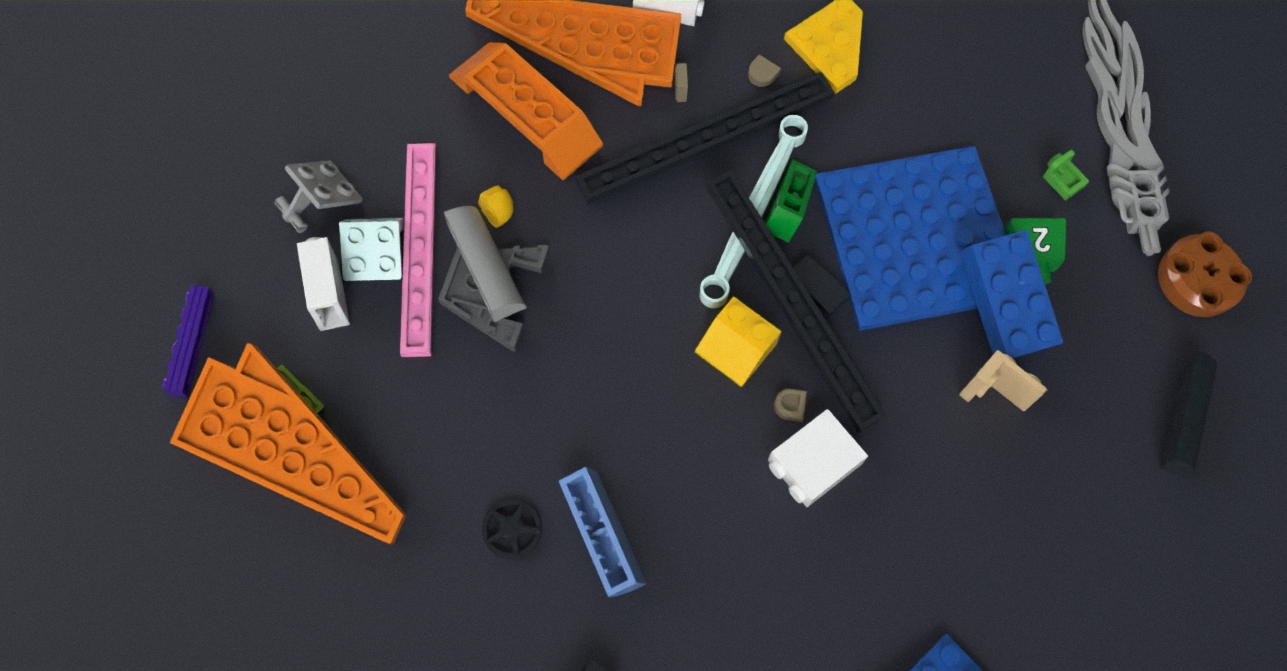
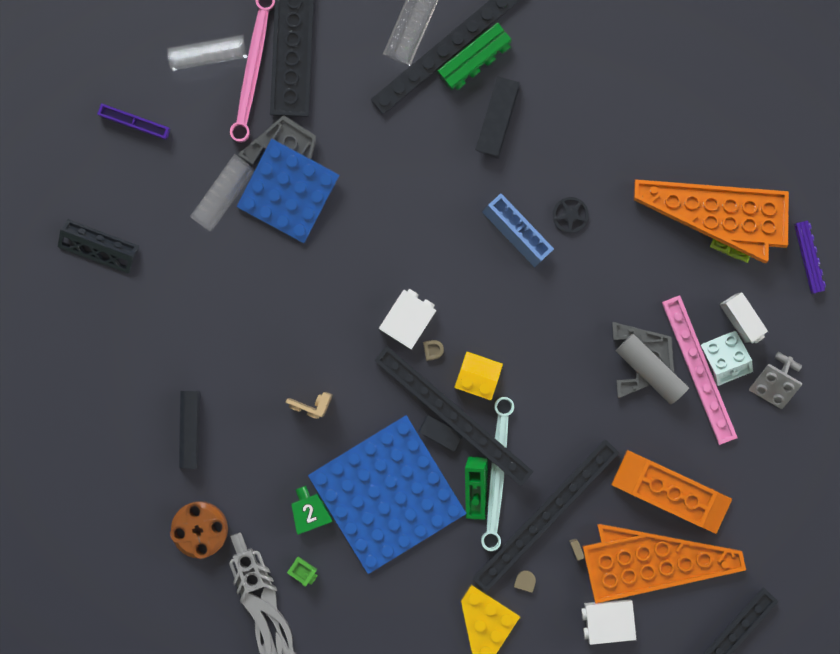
camera: 165 degrees right, 20 degrees up
yellow piece [478,185,513,228] -> none
blue brick [960,229,1064,358] -> none

